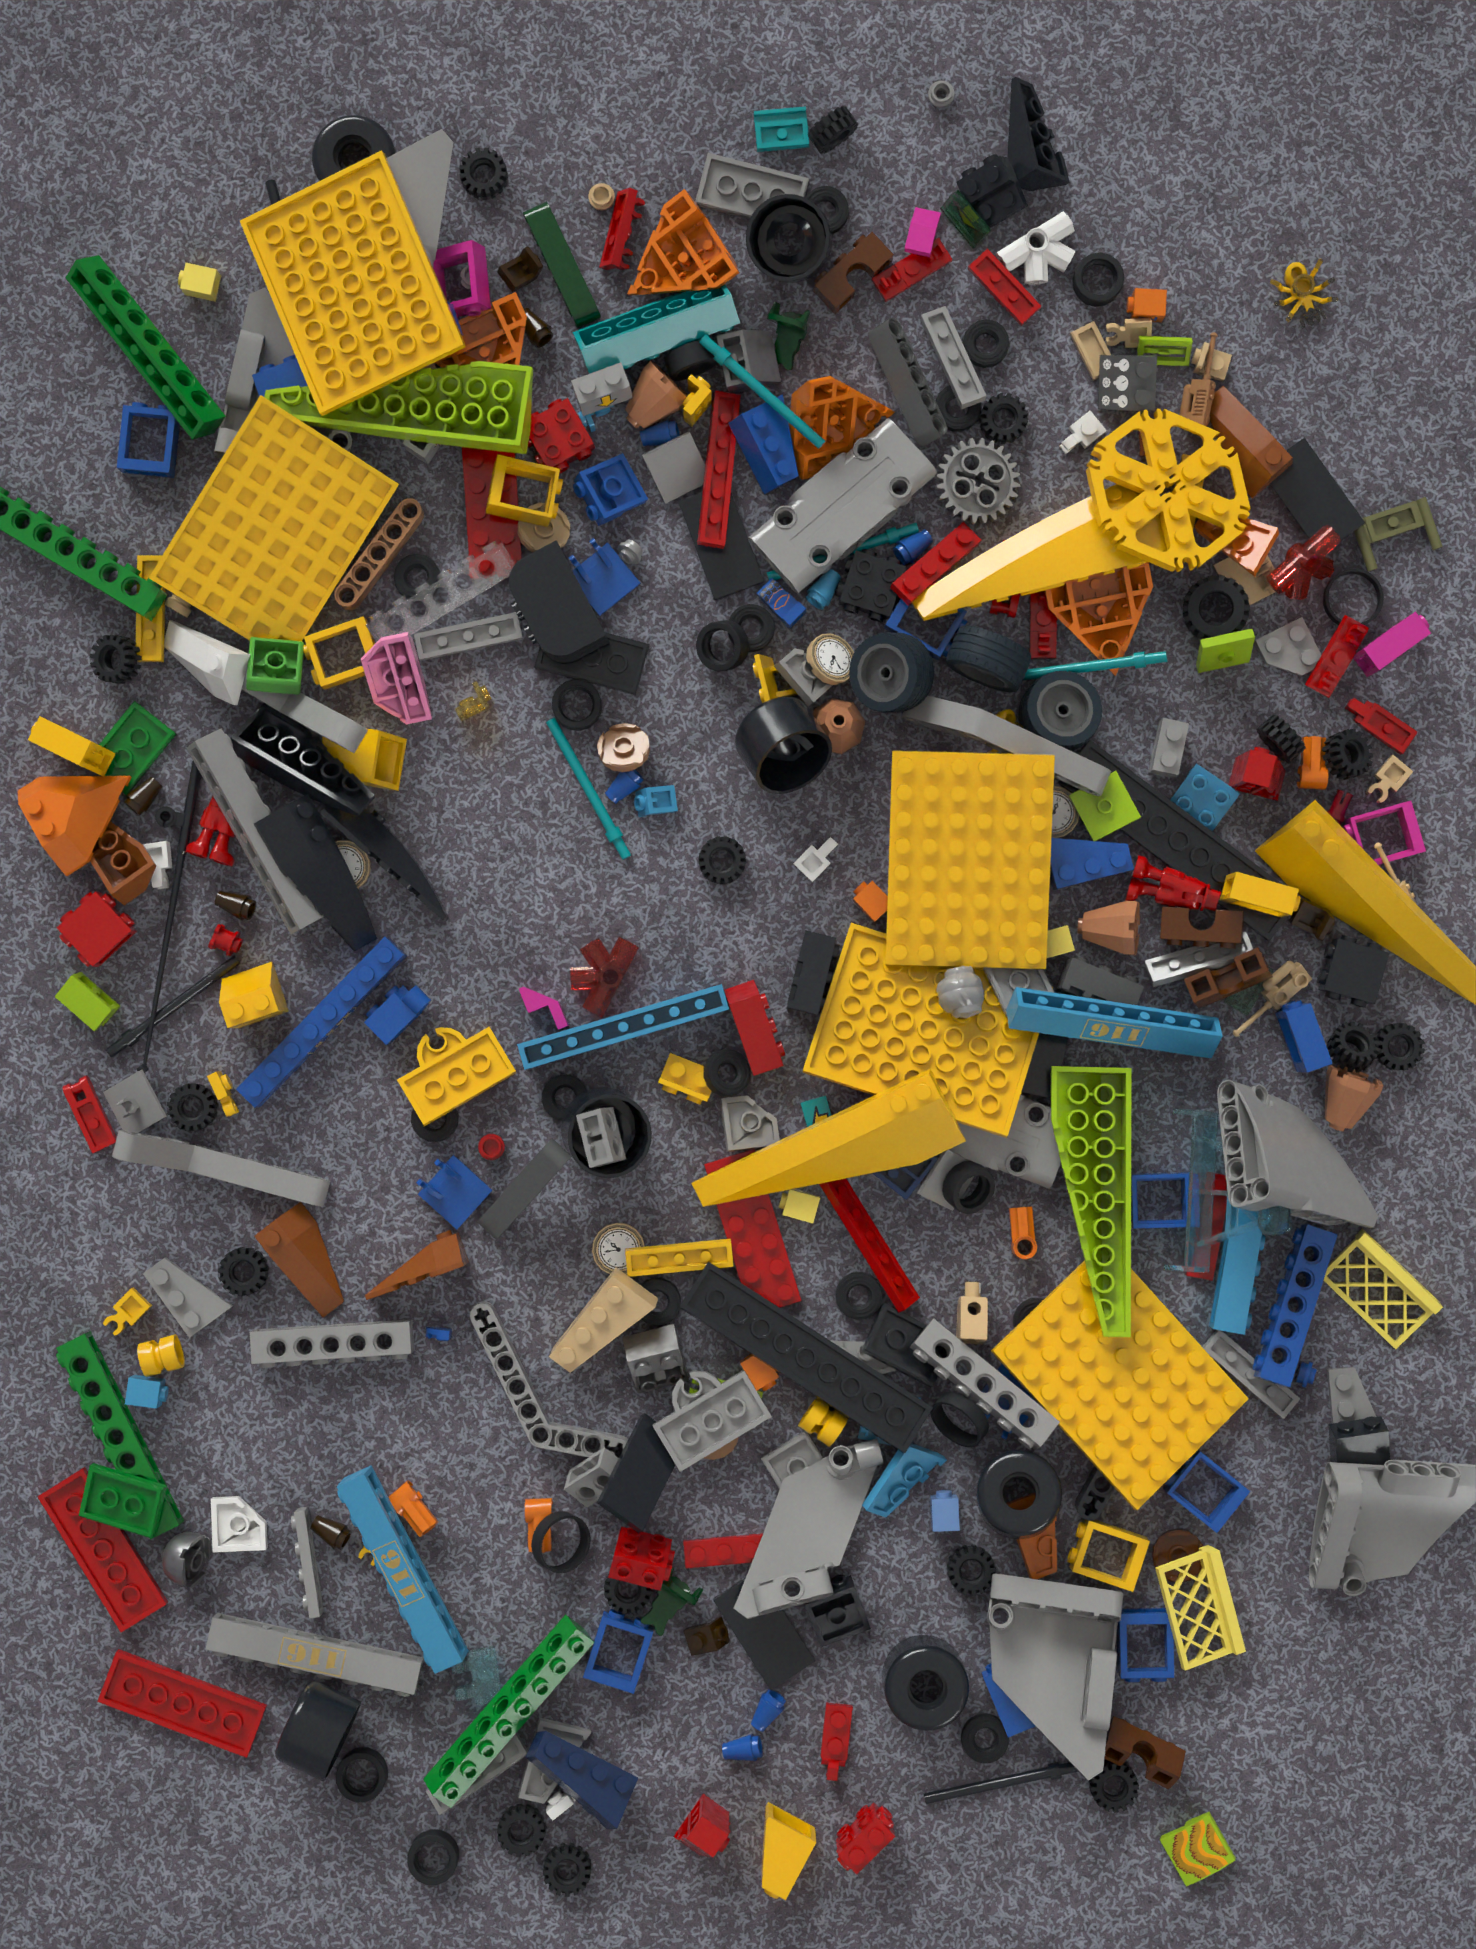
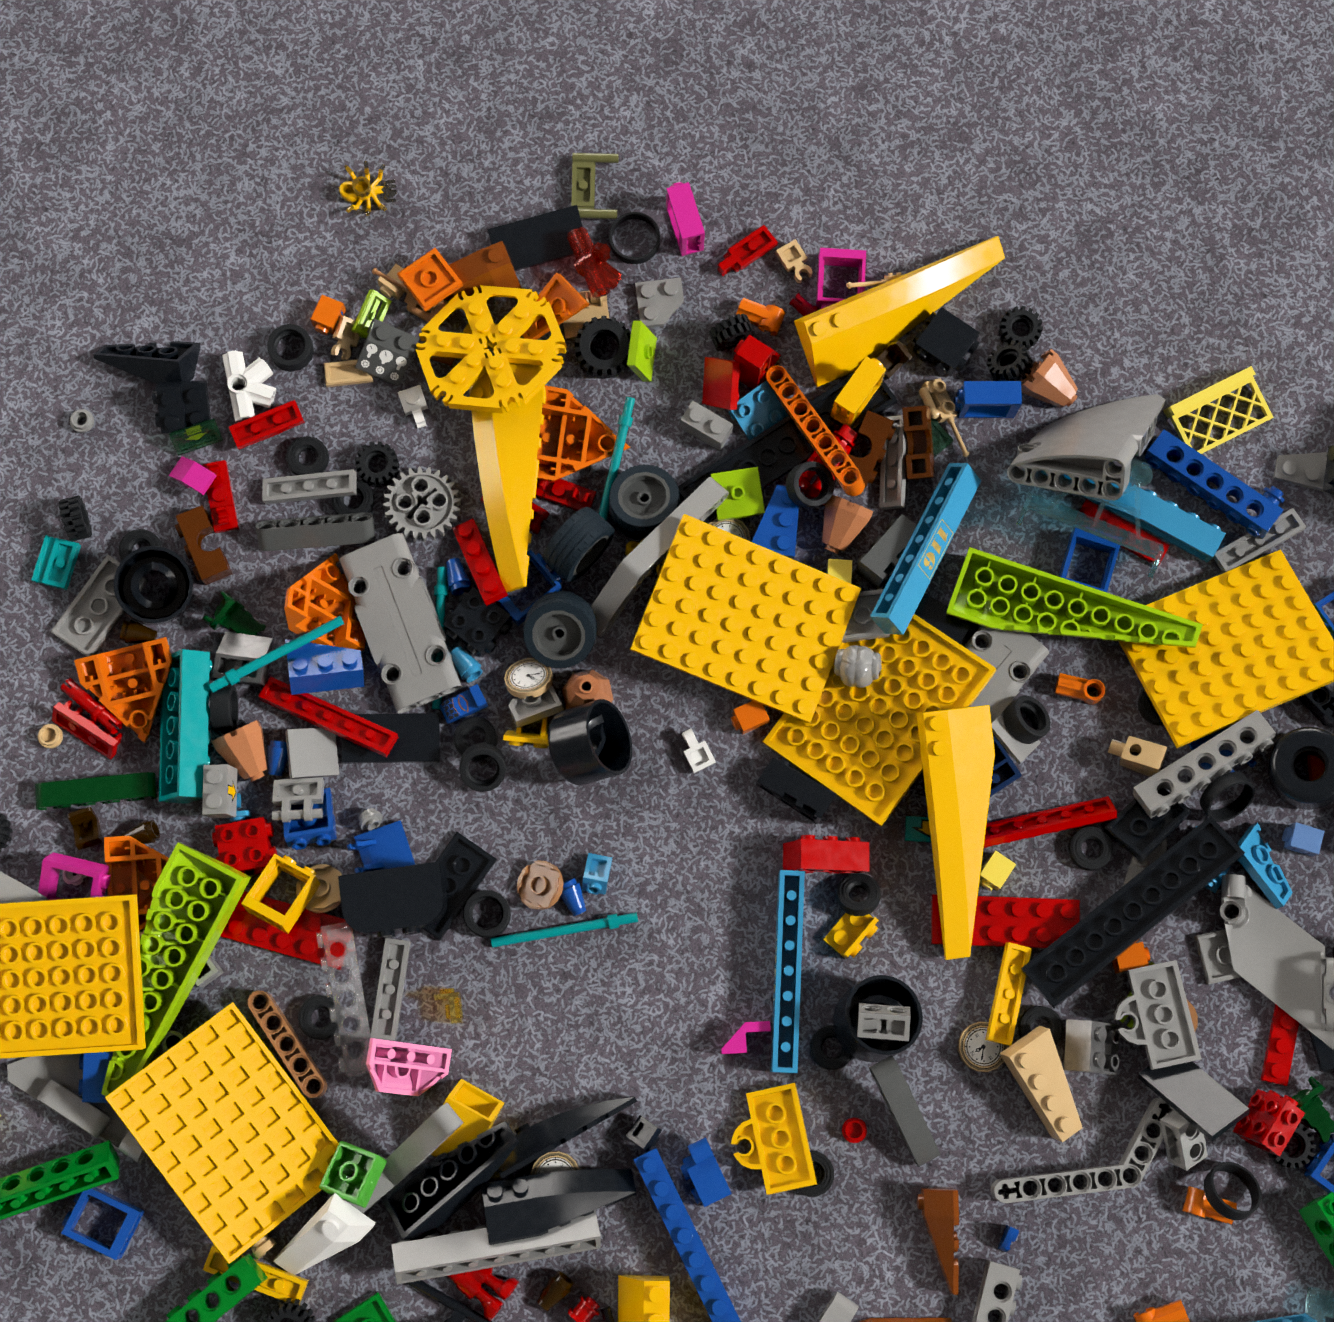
camera: 75 degrees left, 10 degrees down
yellow window [304,616,375,690] -> none
blue plate [416,1155,493,1230] -> none
clear red piece [570,937,639,1018] -> none
yellow bracket [682,375,712,427] -> none
black tyre [699,836,746,885] -> none
light grey plate [720,1096,780,1152] -> none
yellow wheel [798,1397,848,1447] -> none
red plate [1305,615,1369,698] -> none
black tyre [1322,729,1373,780] -> none
none -> red pin [60,678,123,734]
none -> dark brown cone [120,620,158,644]
none -> light grey plate [272,777,324,823]
none -> orange plate [397,248,463,312]
none -> tile [626,1115,662,1152]
none -> red tile [702,357,741,410]
none -> orange beam [766,365,865,496]
none -> black tyre [786,461,834,508]

